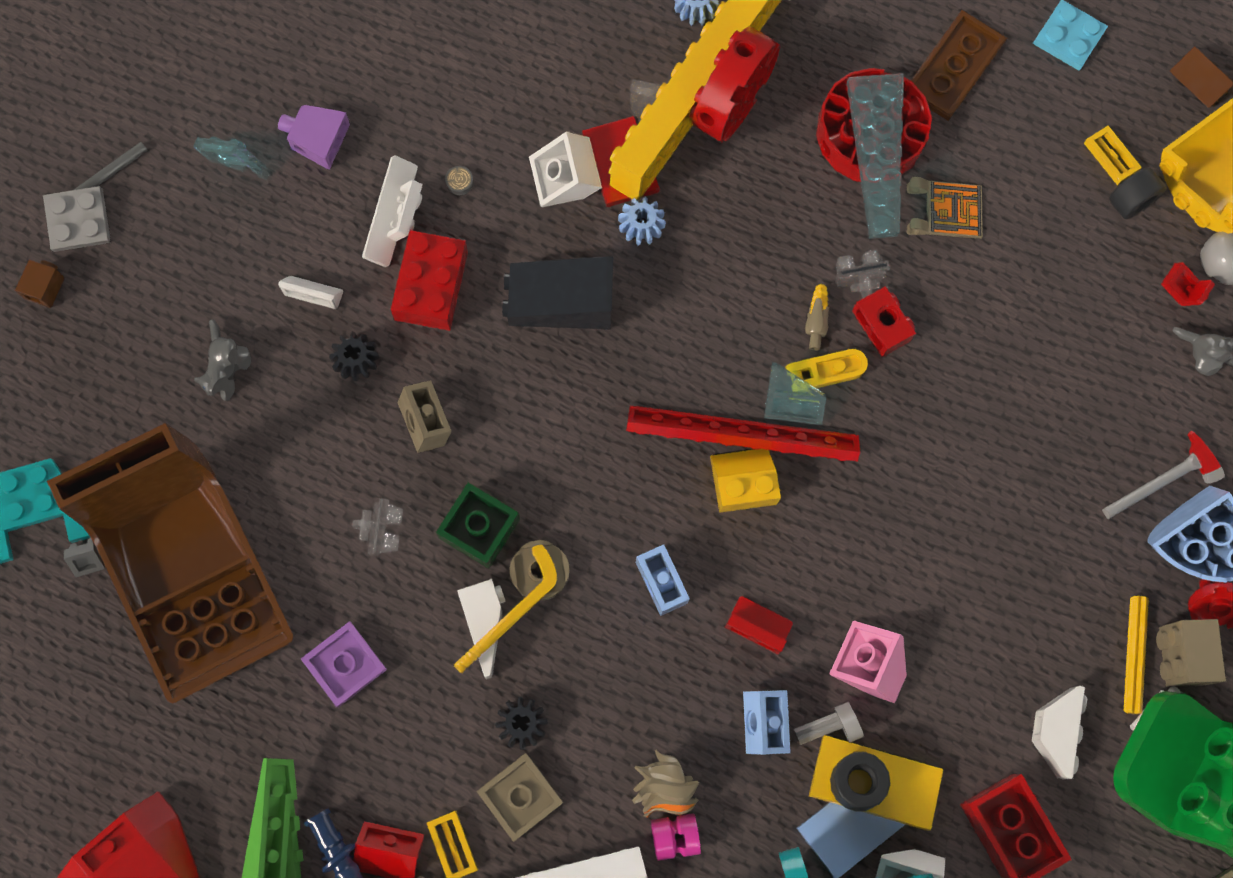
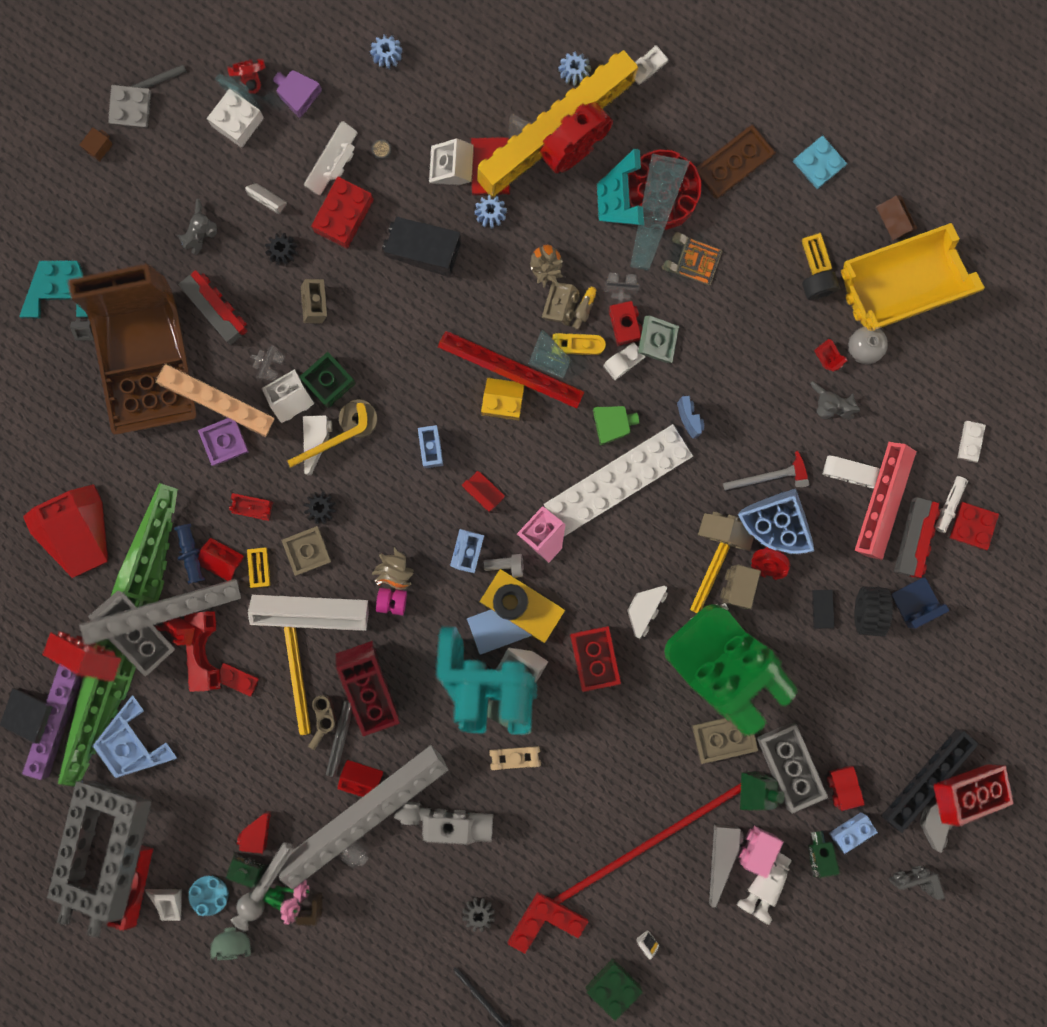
camera: 15 degrees right, 10 degrees up
none -> light nougat arch [156,364,274,437]
none -> piece [178,270,247,346]
none -> white brick [207,89,264,148]
none -> red tile [227,59,266,94]
none -> red hinge [229,493,273,521]
none -> white slope [262,369,314,423]
none -> light blue gear [370,34,403,69]
none -> dark tan hair [530,245,563,288]
none -> dark tan bracket [542,282,579,326]
none -> white plate [543,424,693,536]
none -> bright green torso [593,406,639,445]
none -> teal wing [597,149,644,226]
none -> white plate [604,342,645,380]
none -> sand green plate [638,315,679,363]
none -> medium blue slope [677,396,704,439]
none -> dark tan brick [698,512,754,551]

